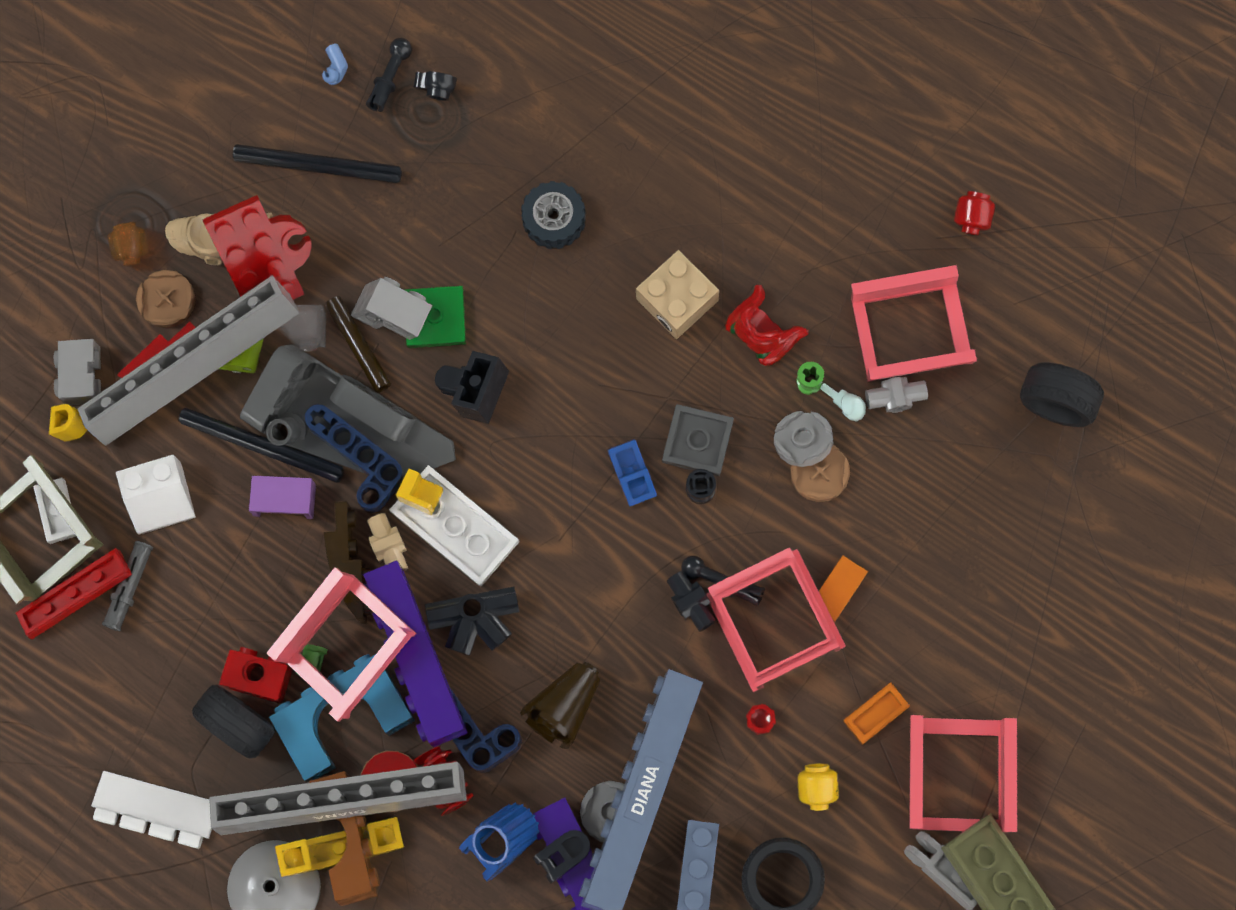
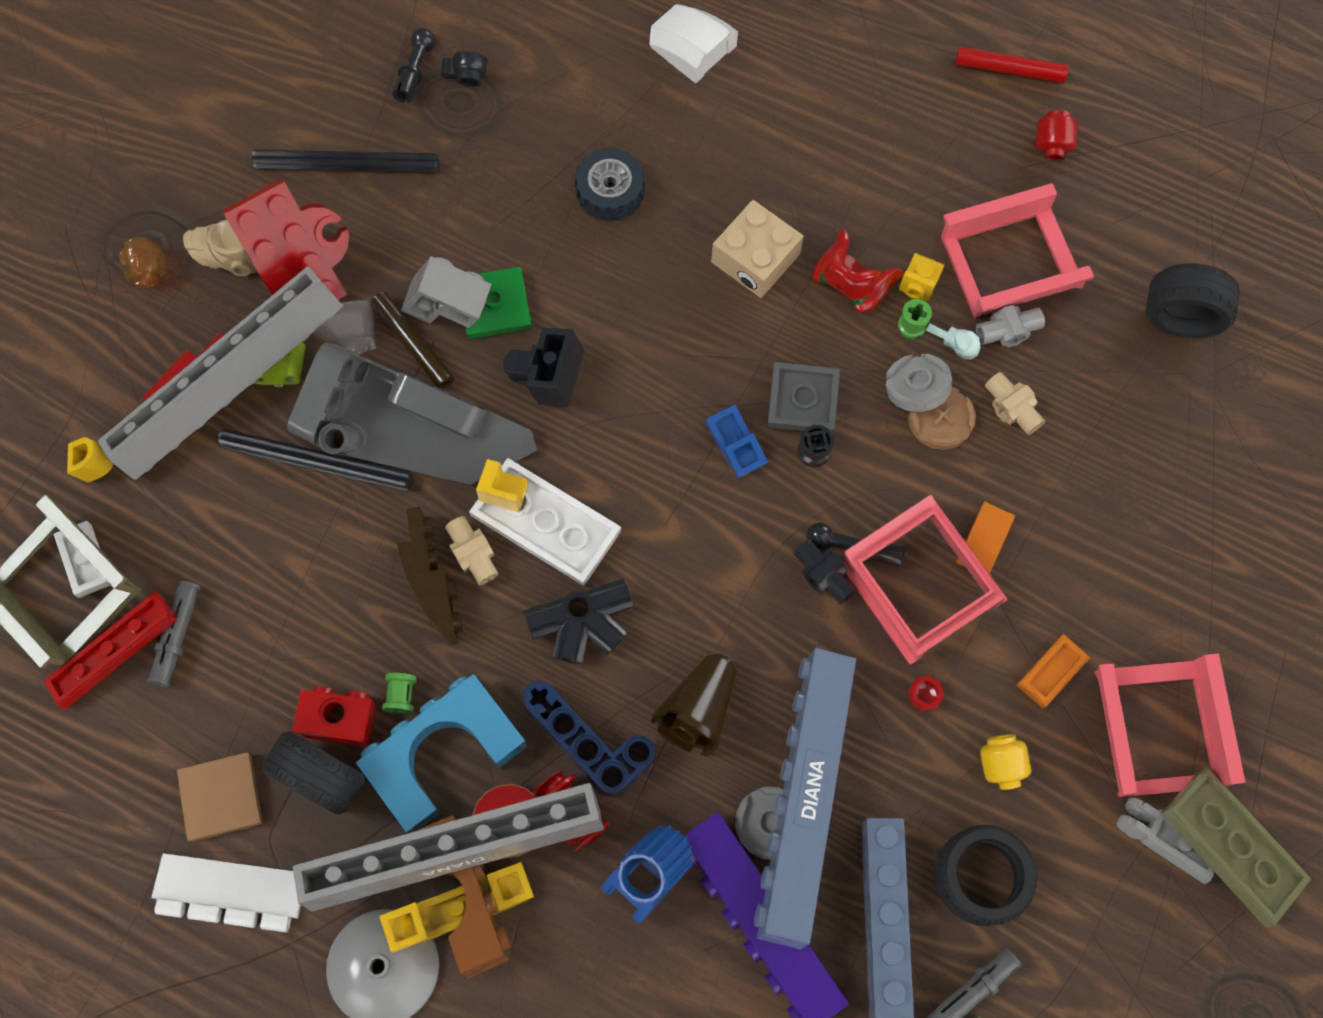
camera: 15 degrees left, 5 degrees down
light grey brick [54,339,101,405] -> none
white slope [116,455,196,535] -> none
medium nougat tile [136,270,196,328] -> none
medium lavender panel [249,476,316,519] -> none
piece [266,567,416,722] -> none
dark blue beam [305,404,404,513] -> none
medium blue arm [322,44,348,85] -> none
dark purple brick [363,560,468,748] -> none
black plate [533,830,590,884] -> none
none -> medium nougat tile [177,752,263,842]
none -> white slope [649,4,738,84]
none -> yellow bracket [899,253,944,302]
none -> red piece [955,46,1069,83]
none -> tan axle [985,372,1045,435]

